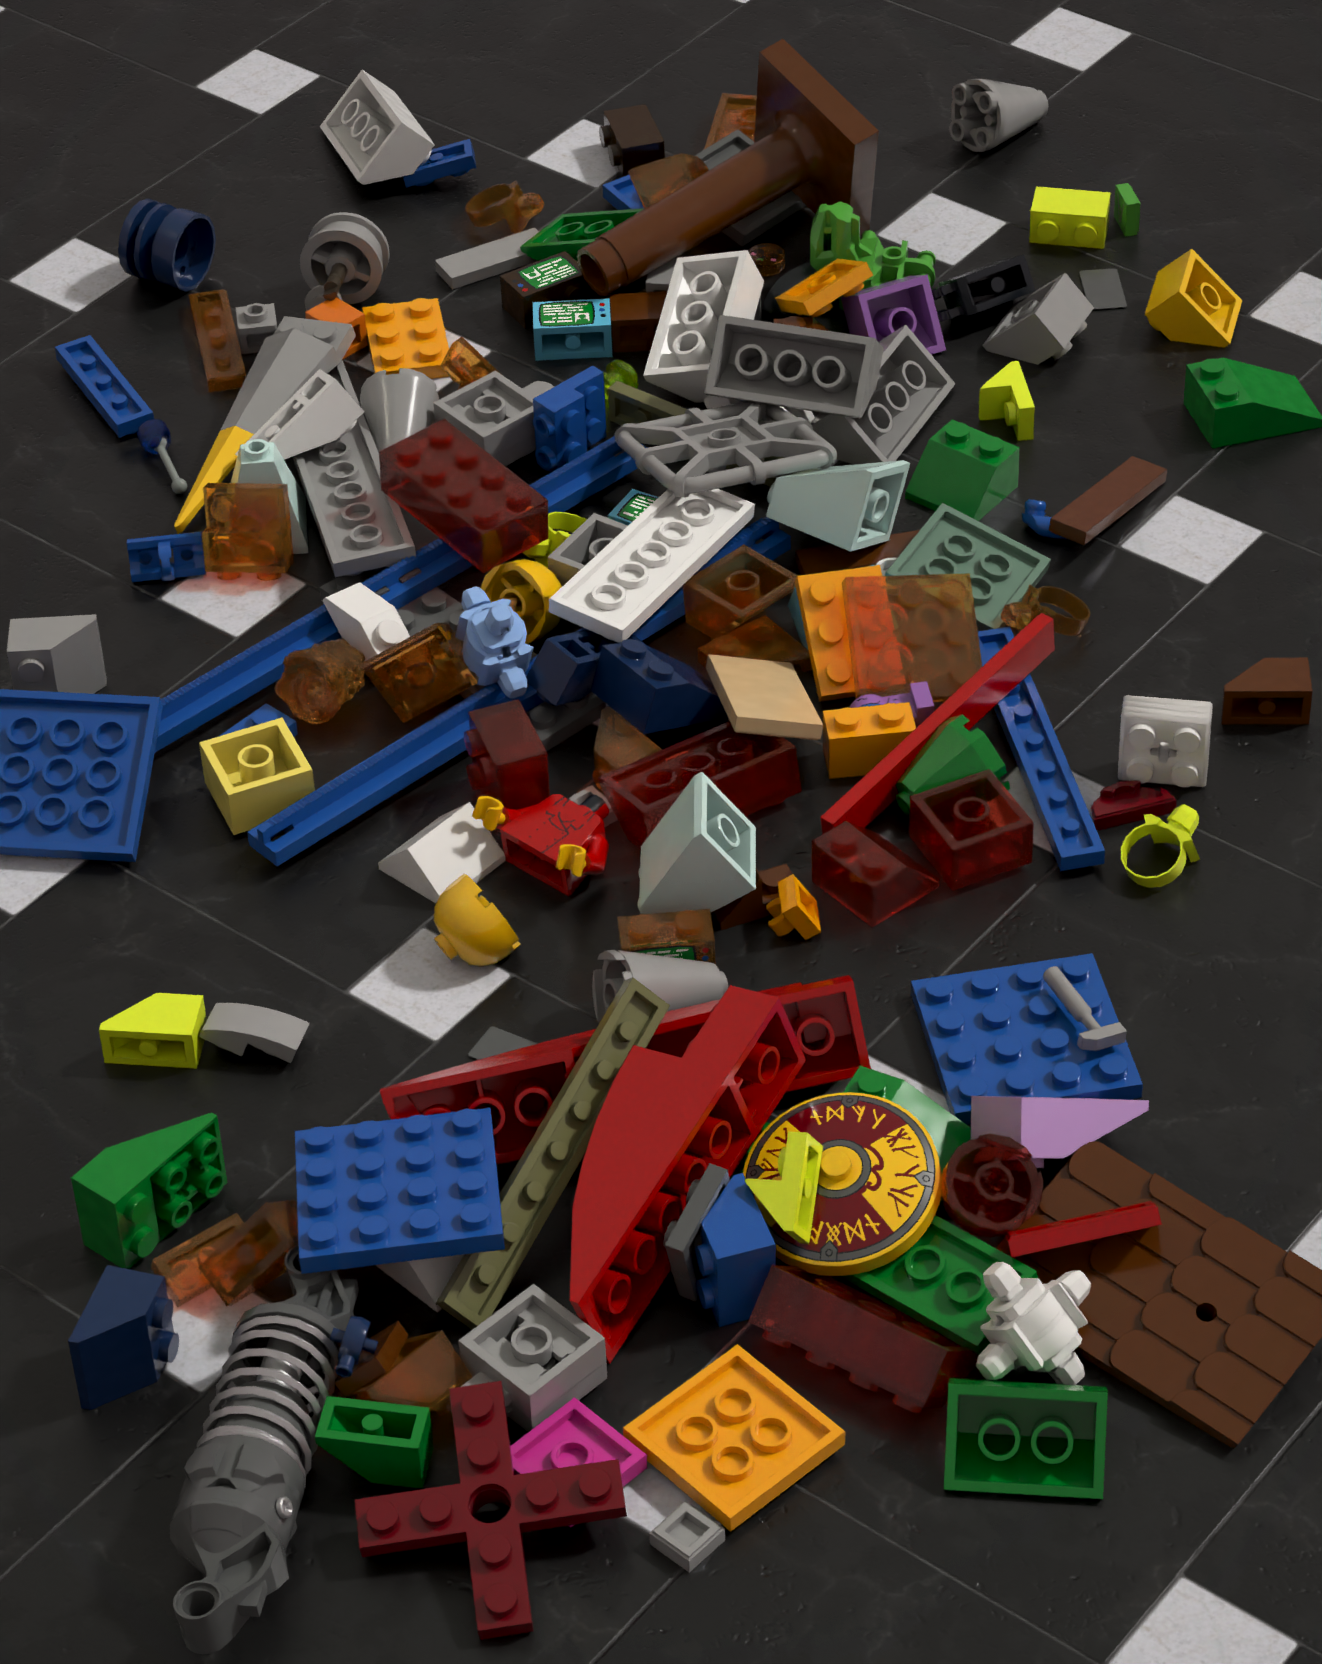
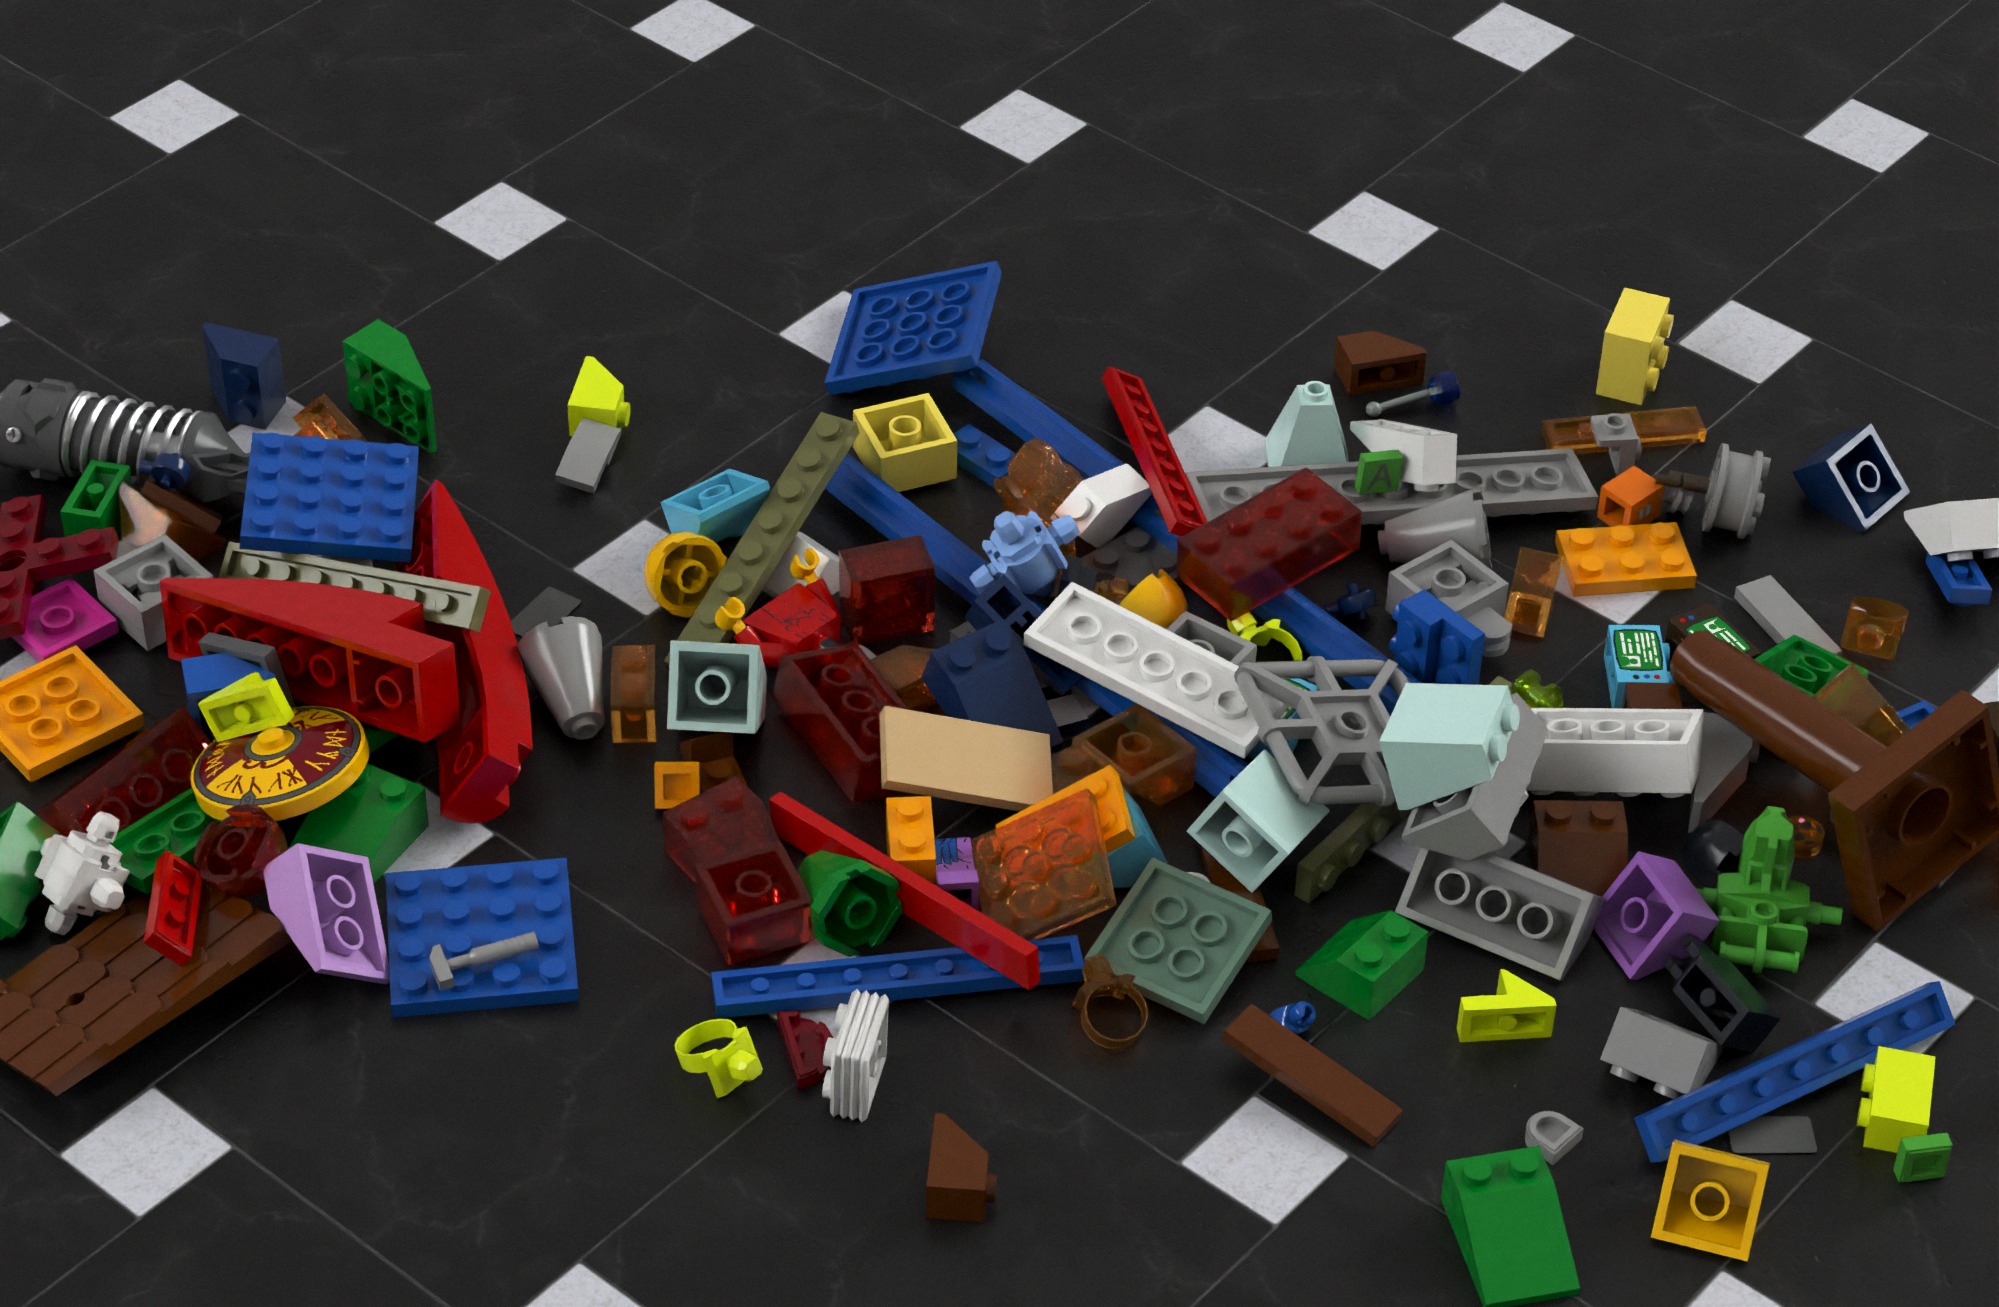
camera: 90 degrees right, 0 degrees up
light grey slope [7,614,107,694] -> none
blue plate [55,335,155,437] -> none
dark blue wheel [118,198,216,291] -> none
blue hips [127,532,206,582] -> none
light grey plate [174,316,356,534] -> none
clear orange plate [202,483,294,581] -> none
light orange plate [775,258,873,318] -> none
none -> medium azure slope [660,469,770,543]
none -> olive plate [664,412,860,672]
none -> red tile [1102,367,1213,546]
none -> reddish brown slope [1334,331,1427,396]
none -> bright green tile [1355,449,1404,495]
none -> light aqua slope [1379,683,1520,810]
none -> light grey tile [1525,1111,1584,1165]
none -> light yellow brick [1596,287,1674,405]
none -> blue plate [1634,981,1956,1163]
none -> dark blue slope [1792,423,1910,532]

